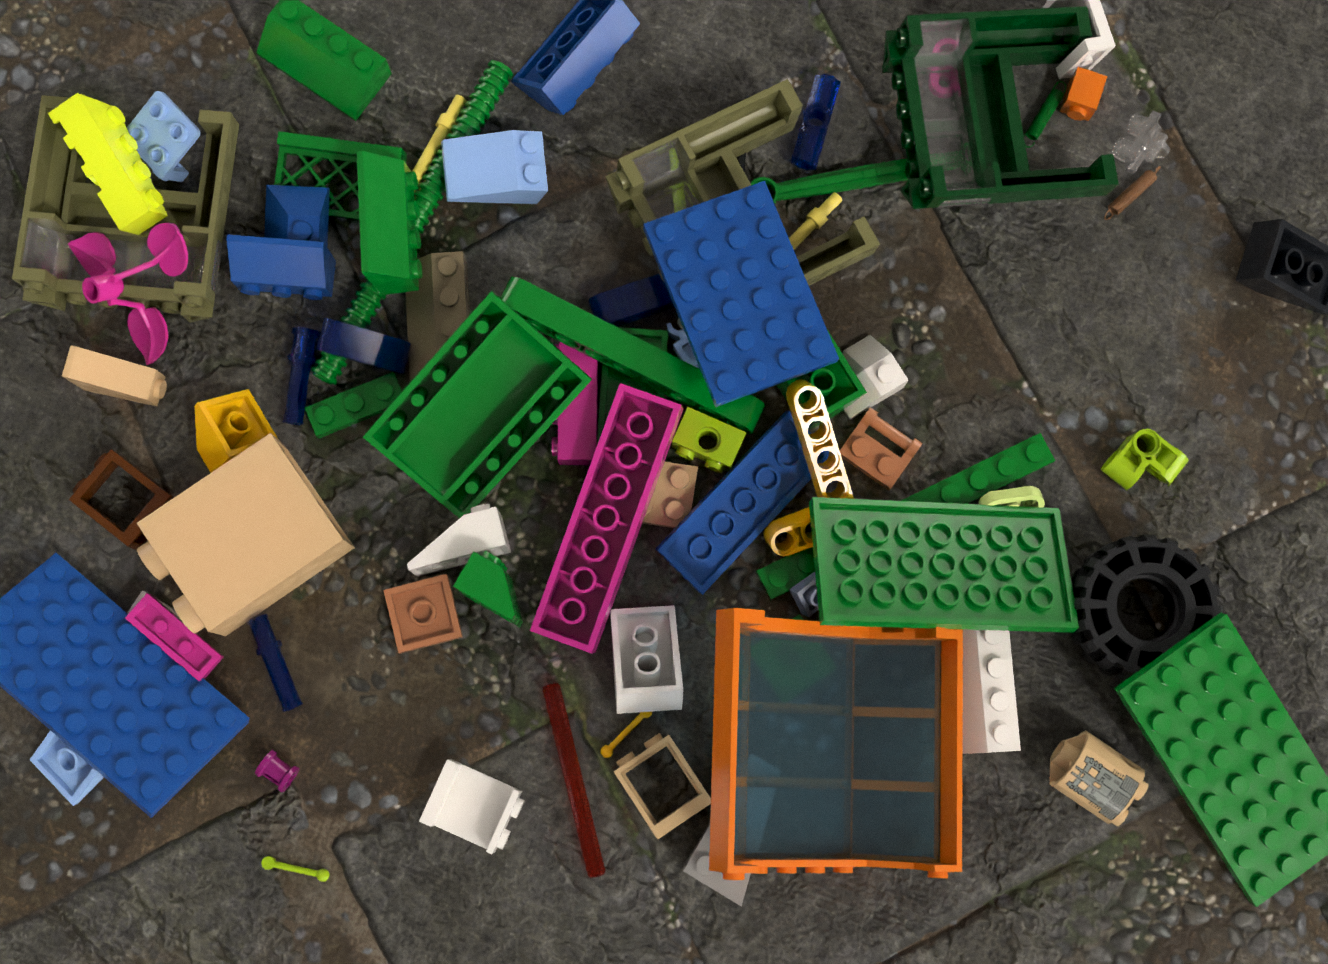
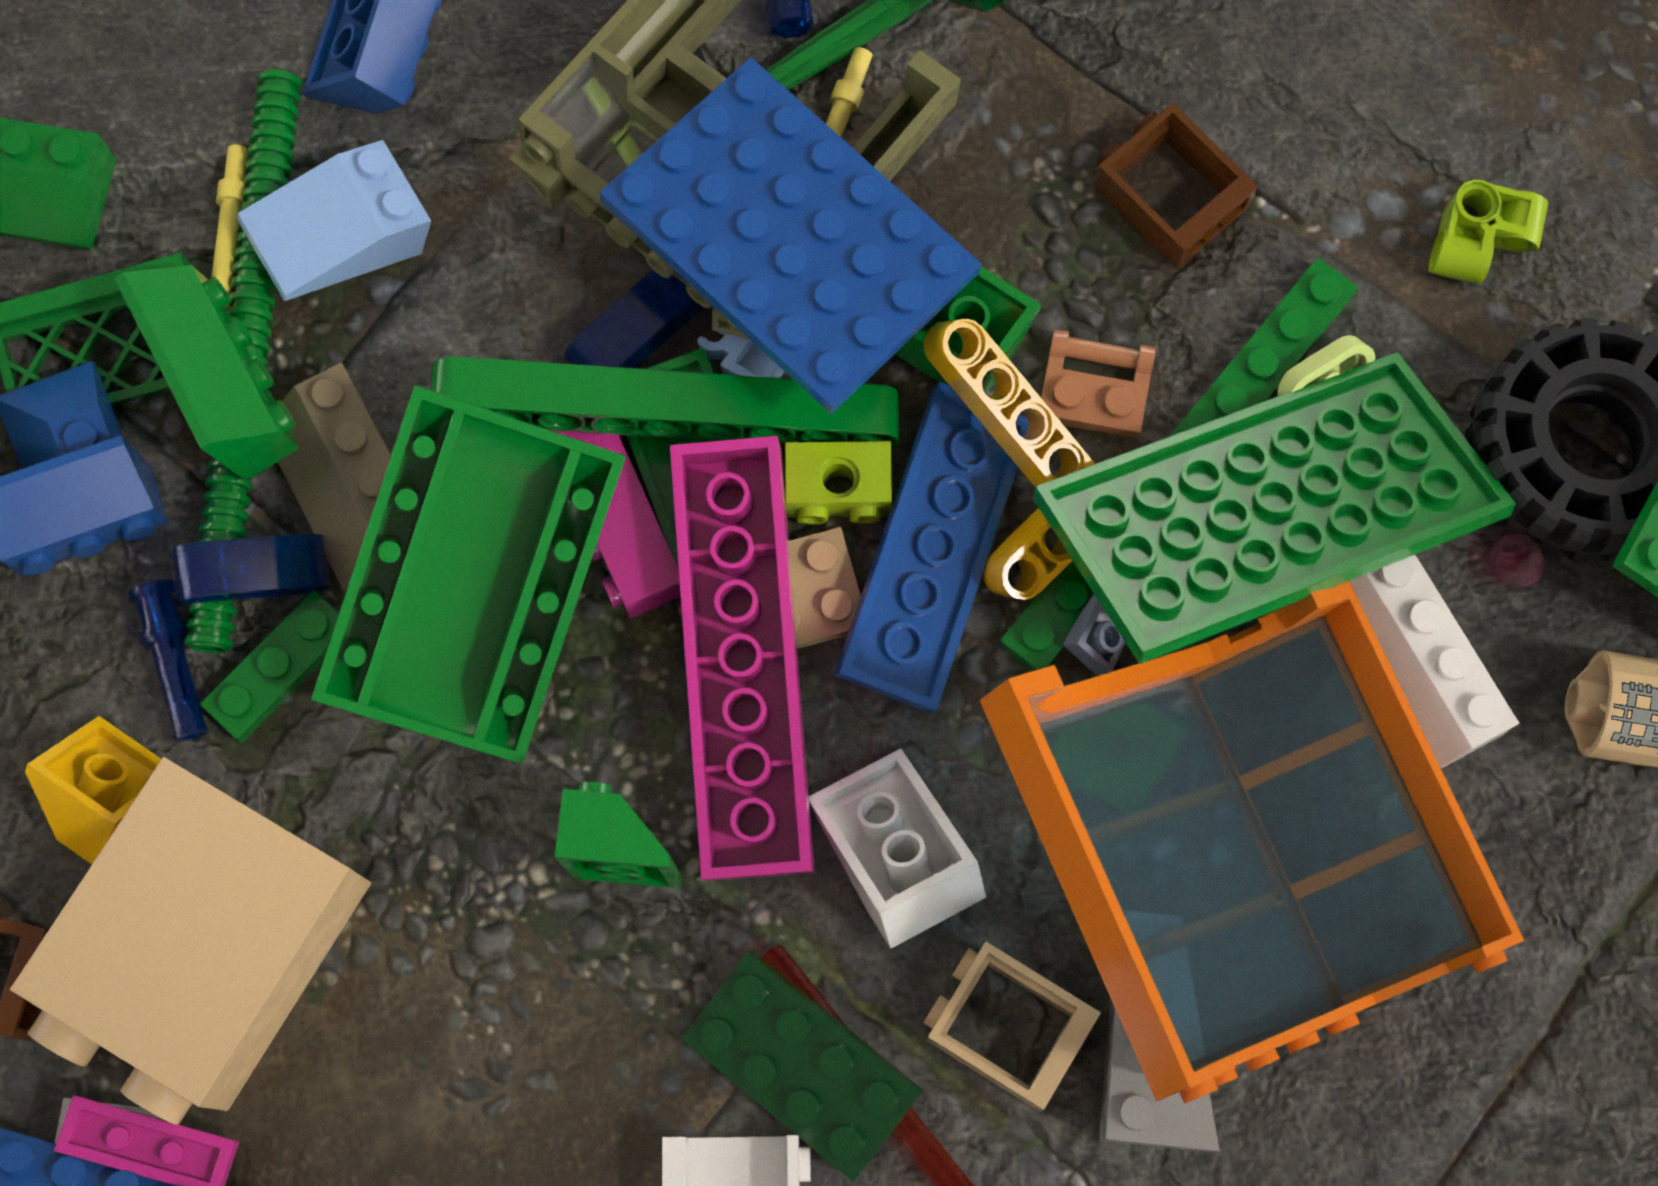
camera: 20 degrees left, 5 degrees down
clear blue pin [247,614,303,713] -> none
nougat plate [383,574,463,654] -> none
white slope [407,504,511,577] -> none
yellow hinge [600,712,652,758] -> none
white slope [843,335,908,420] -> none
none -> dark green plate [681,950,924,1182]
none -> reddish brown window [1094,103,1258,270]
none -> clear pink tile [1488,533,1546,589]

